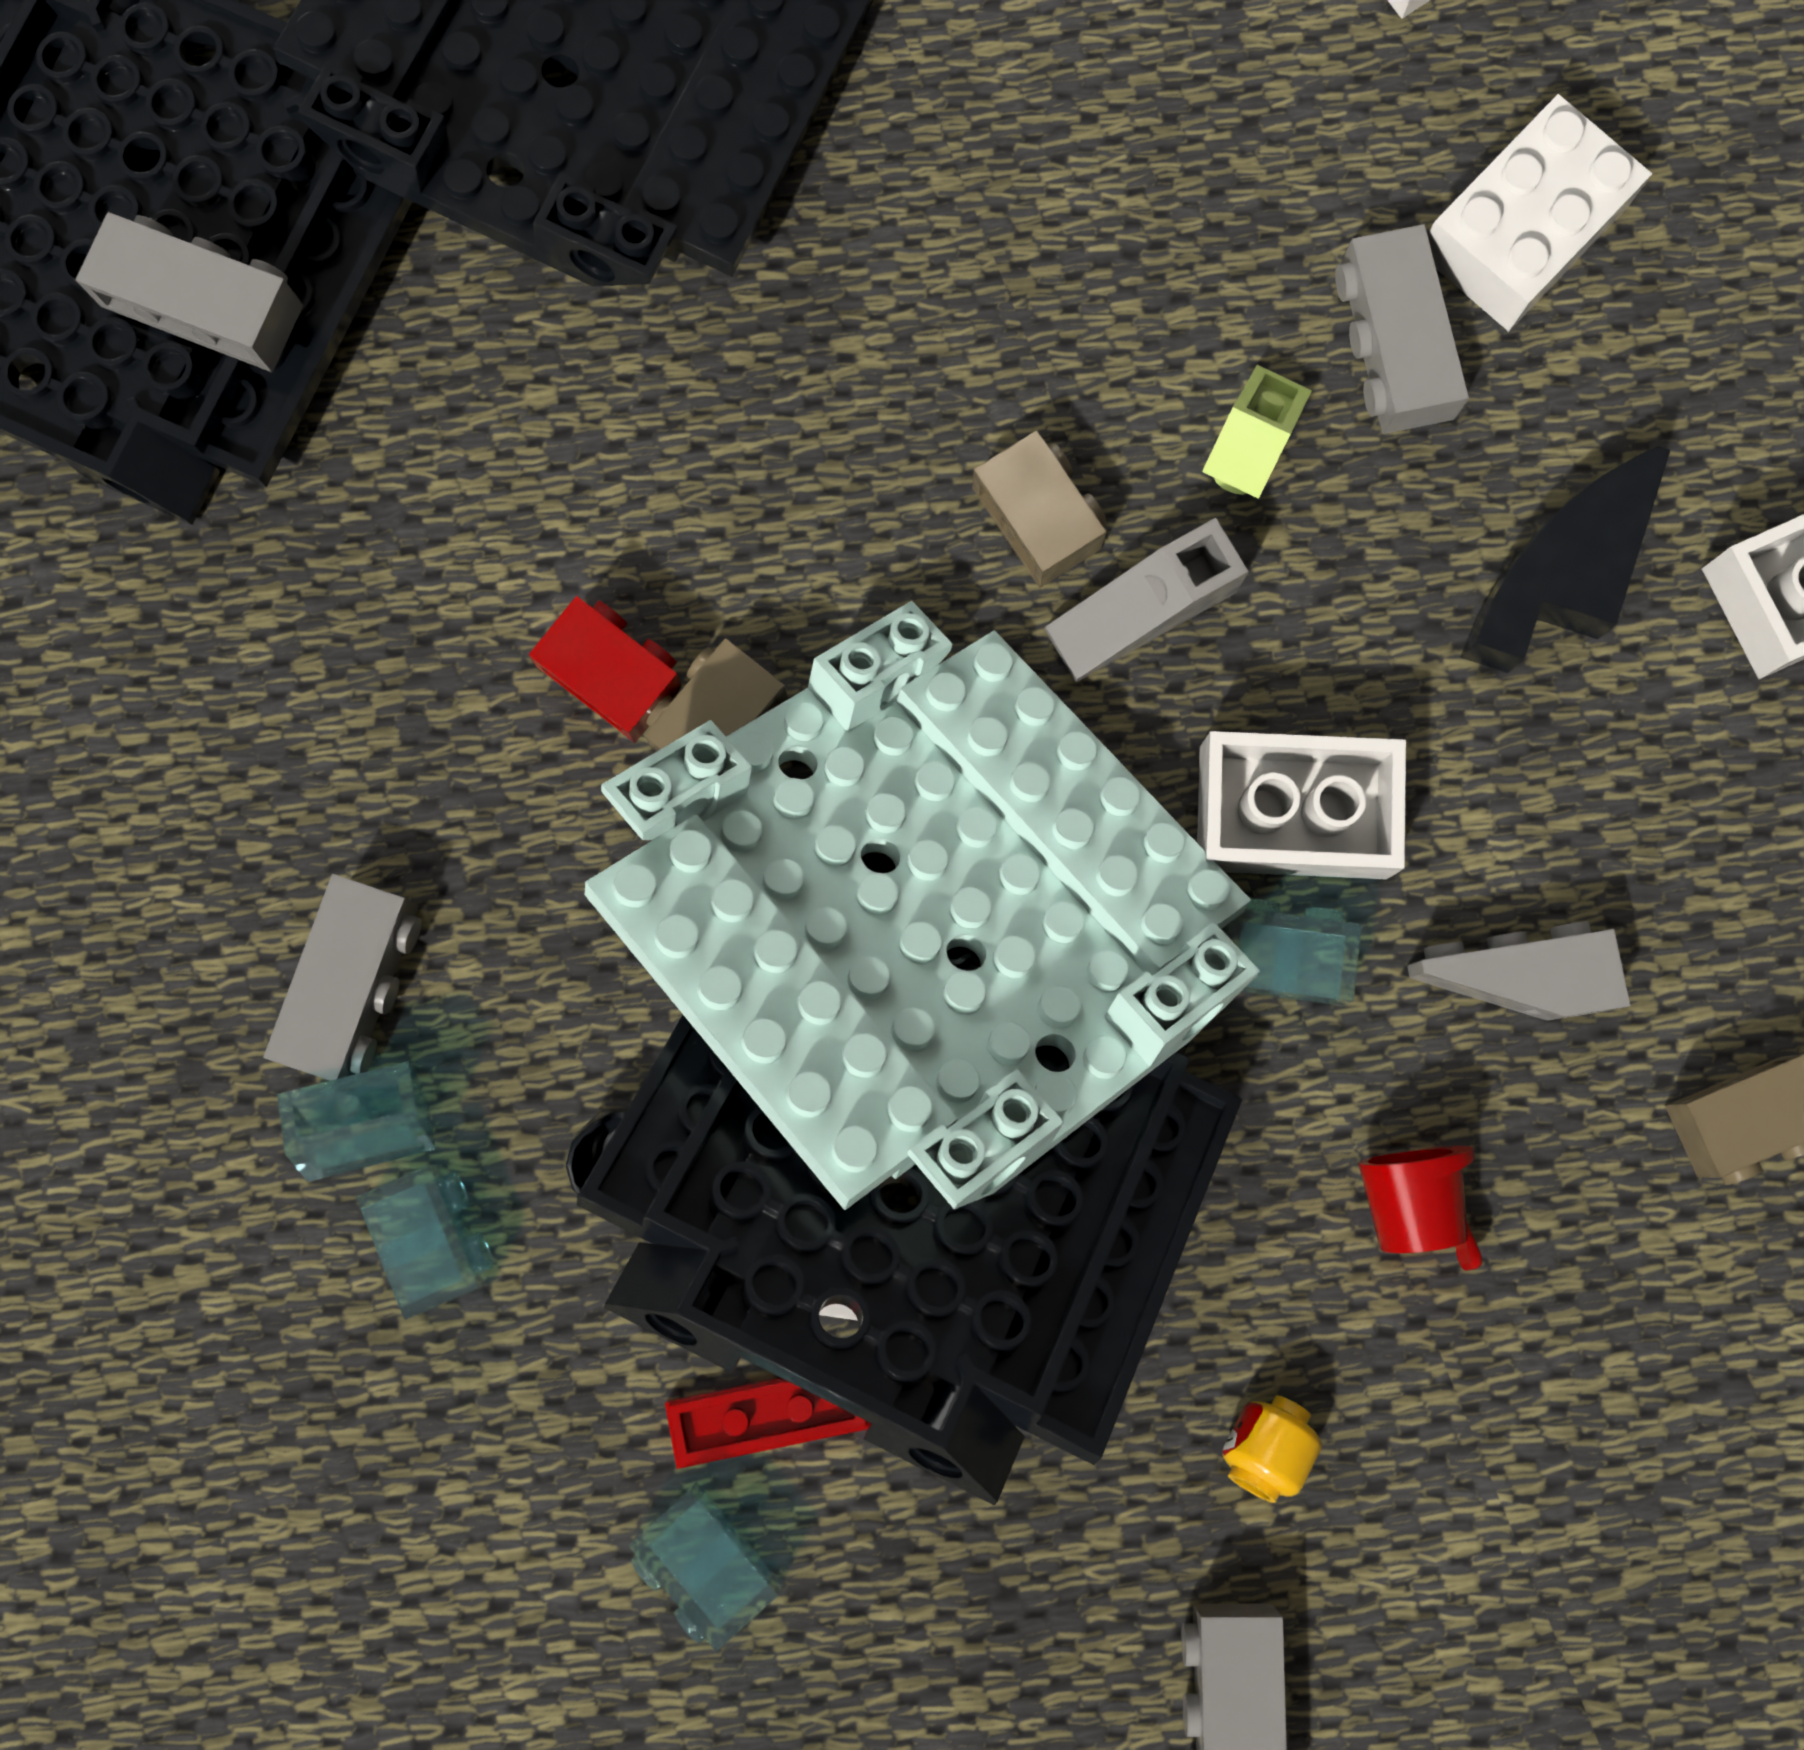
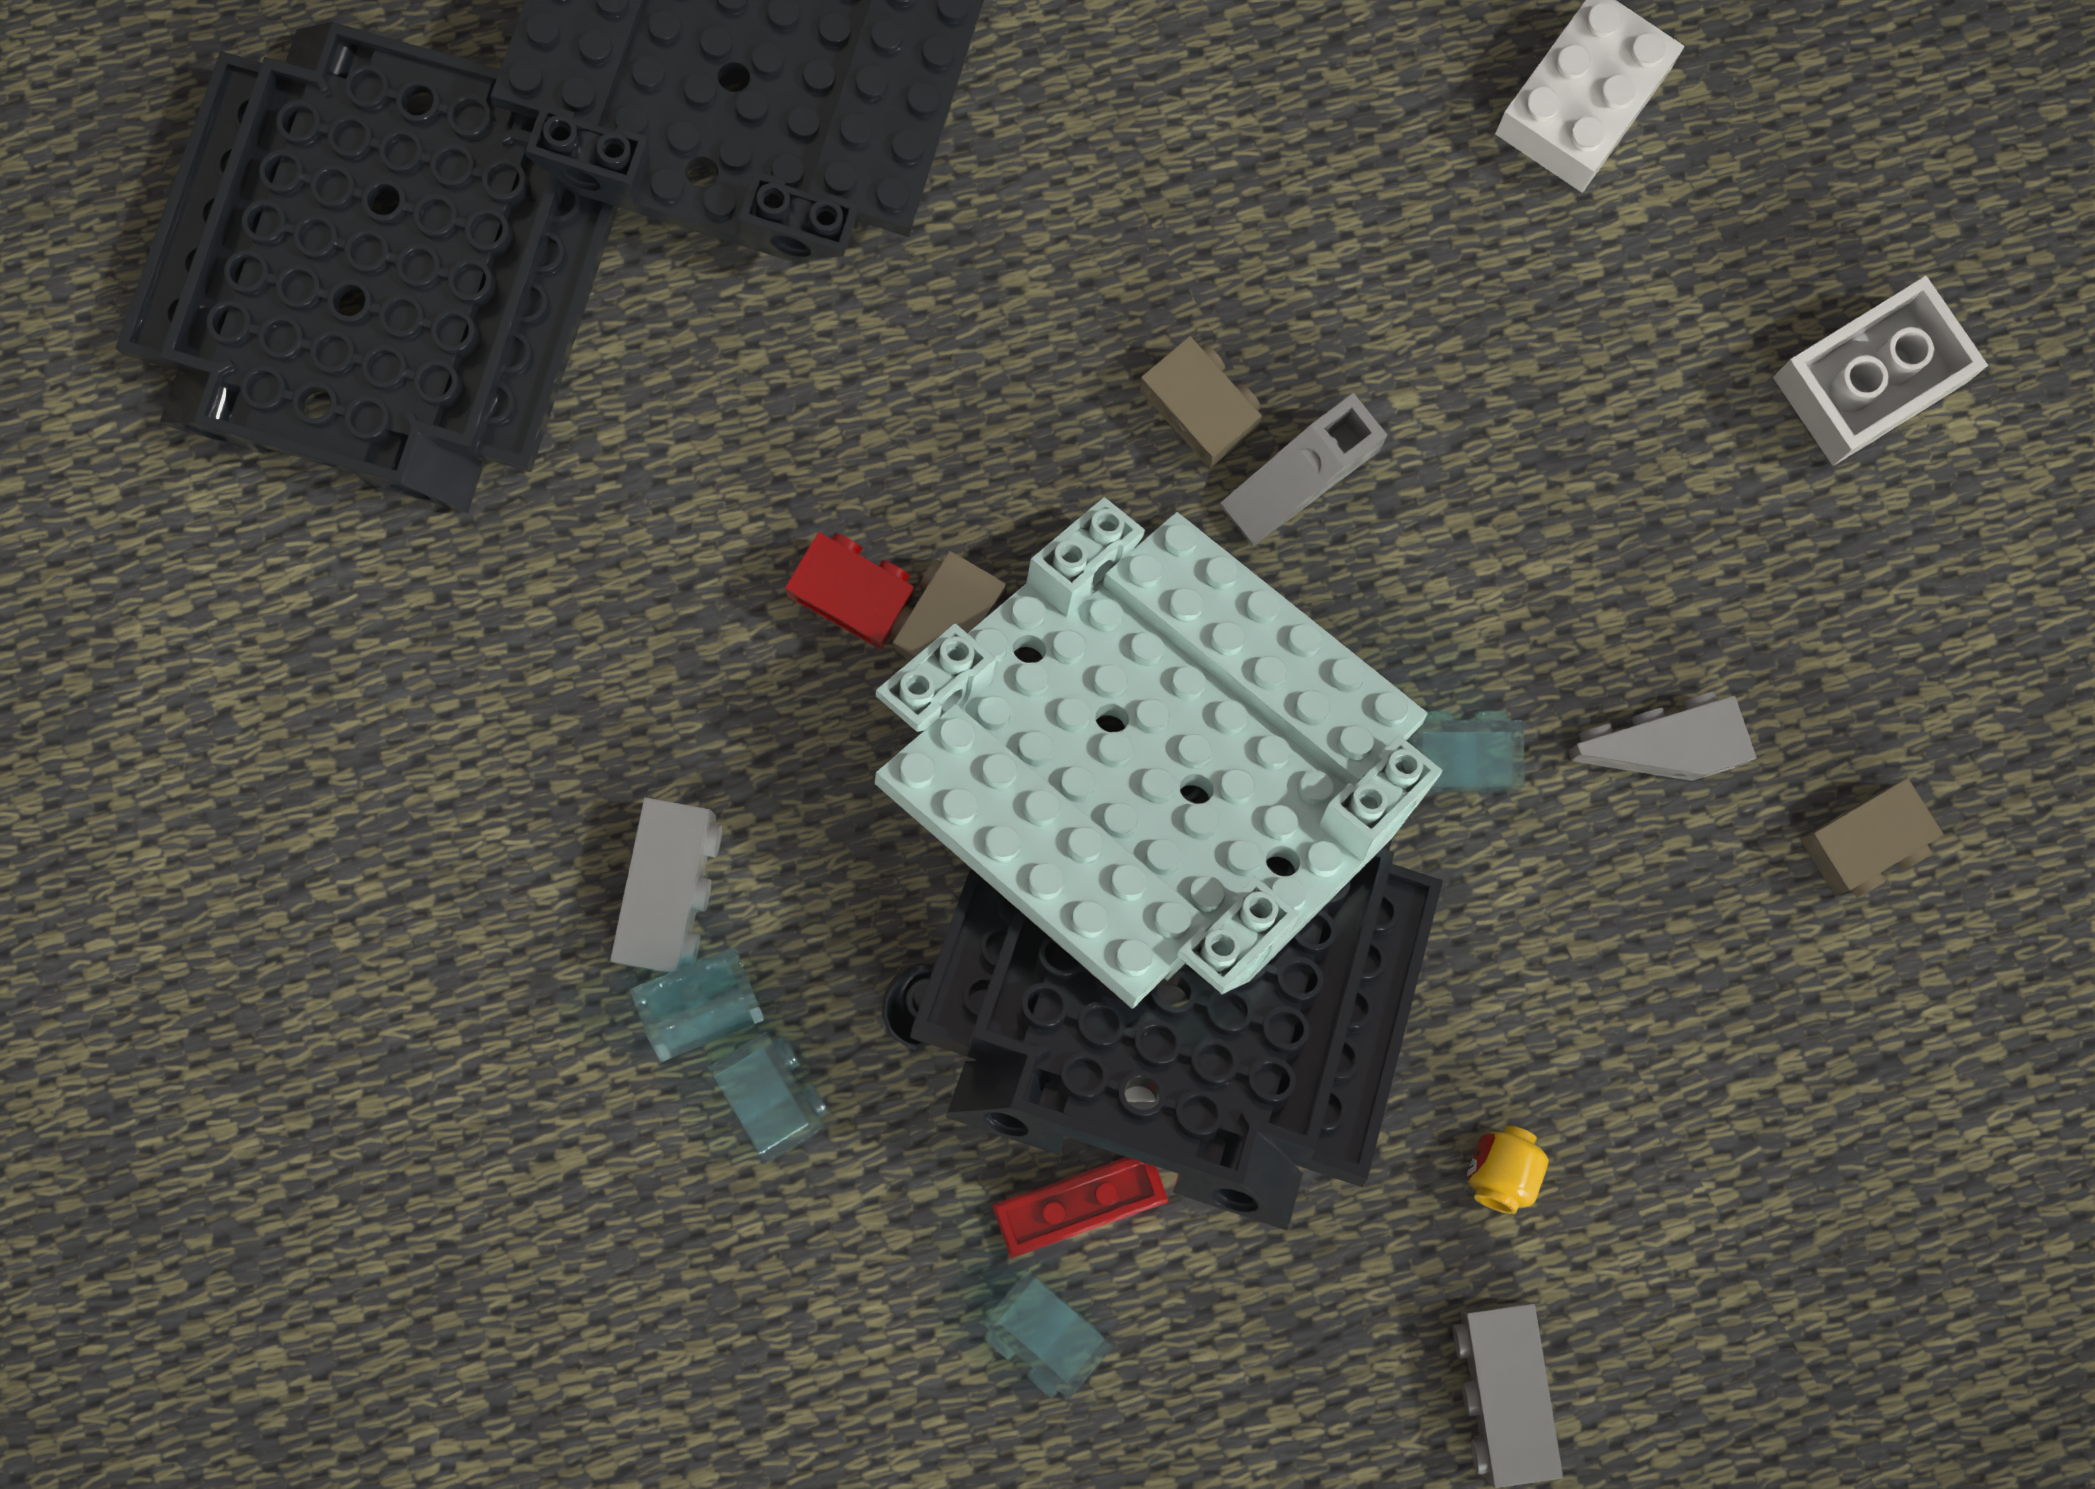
camera: 10 degrees left, 0 degrees up
light grey brick [76,212,303,373] -> none
white brick [1197,731,1406,879] -> none
yellowish green slope [1202,365,1312,499] -> none
light grey brick [1335,224,1469,434] -> none
red hat [1358,1146,1482,1271] -> none
black slope [1460,446,1670,673] -> none

